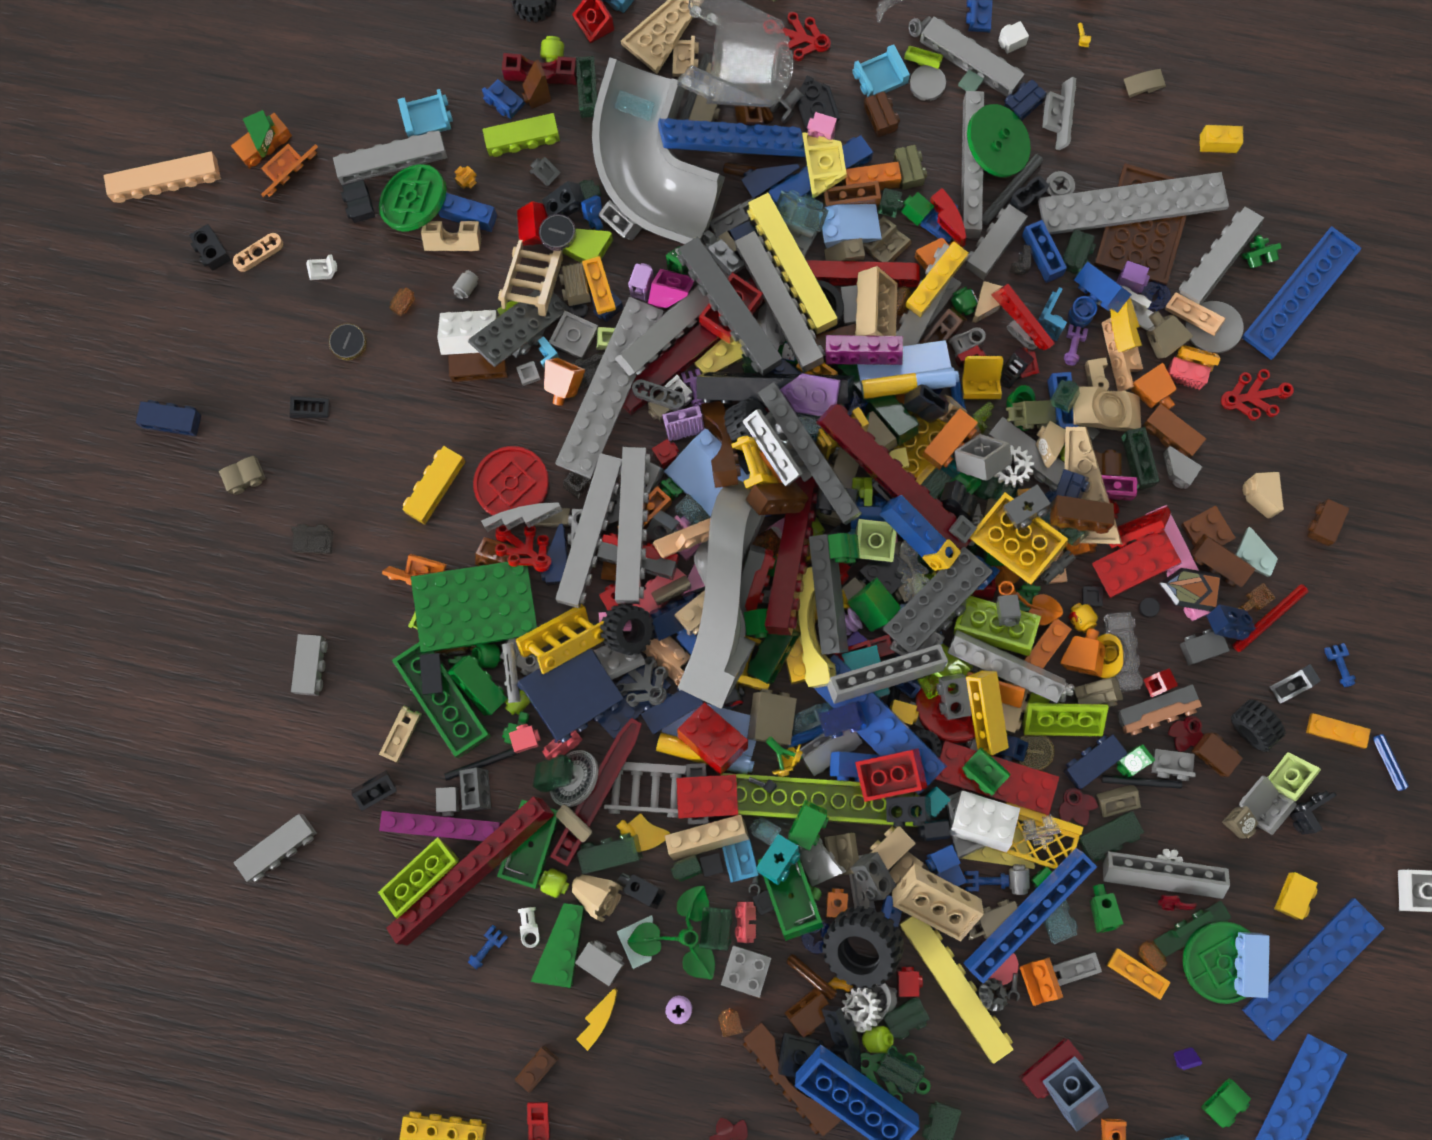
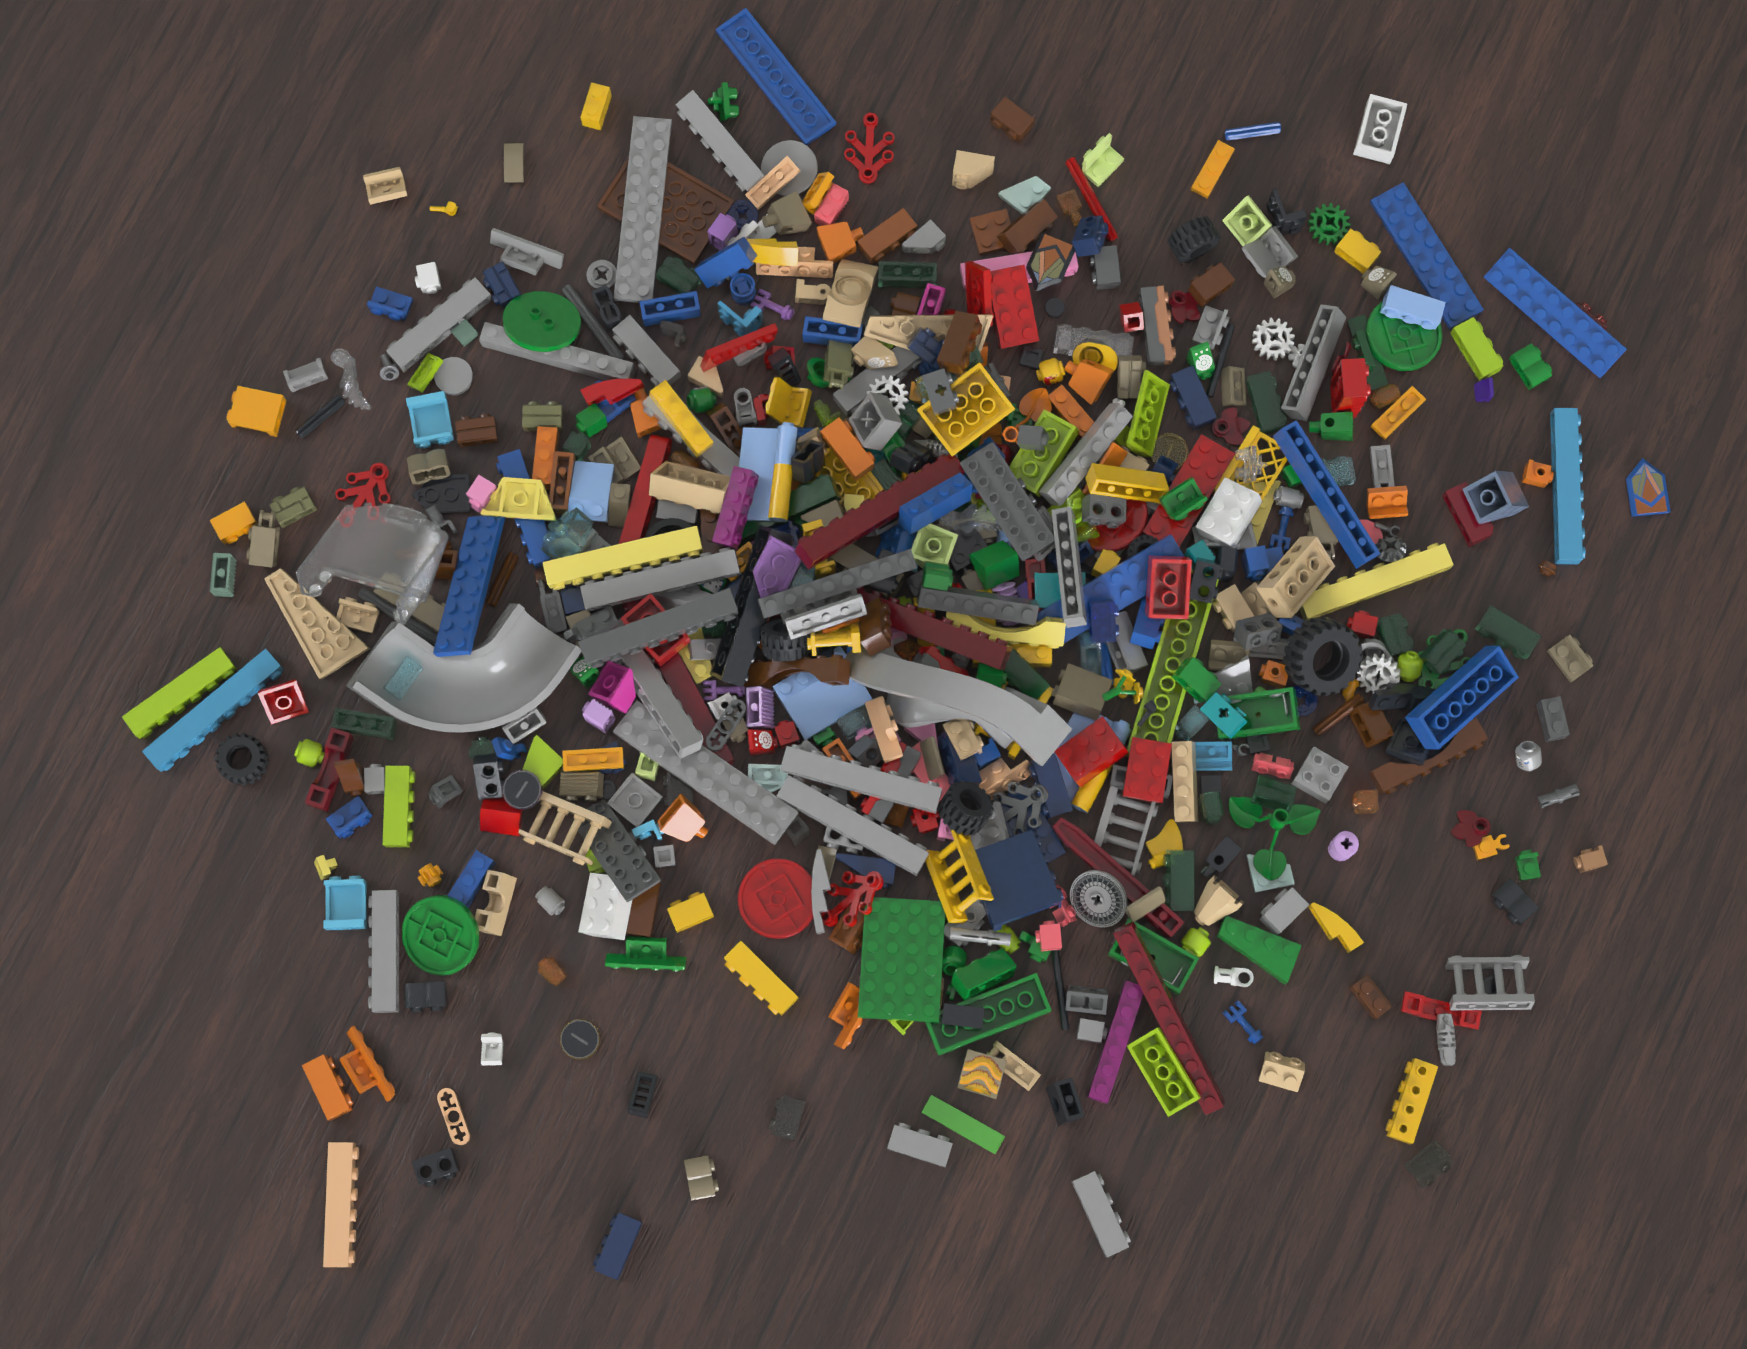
camera: 80 degrees left, 0 degrees up
green slope [243,110,275,157] -> none
clear green brick [532,755,574,792] -> none
dark blue slope [741,164,800,199] -> none
lime bracket [852,478,873,506] -> none
yellow bracket [922,539,961,571] -> none
dark grey plate [948,515,977,543] -> none
clear green brick [1051,380,1080,413] -> none
dark grey slope [1270,664,1321,704] -> none
blue hinge [1324,643,1356,688] -> none
none -> light yellow tile [314,855,338,880]
none -> light grey brick [364,764,385,794]
none -> dark tan brick [407,449,451,484]
none -> green bracket [605,936,687,971]
none -> yellow brick [667,892,714,933]
none -> light grey plate [688,639,721,660]
none -> red slope [748,729,778,756]
none -> light aqua wing [748,764,788,792]
none -> bright green slope [921,1095,1005,1154]
none -> slope [957,1049,1007,1099]
none -> yellowish green bracket [1082,133,1124,187]
none -> white gear [1252,318,1295,361]
none -> tan bracket [1259,1052,1305,1092]
none -> green gear [1308,203,1350,245]
none -> red brick [1329,358,1371,418]
none -> dark tan slope [1361,266,1397,300]
none -> lime brick [1450,317,1503,381]

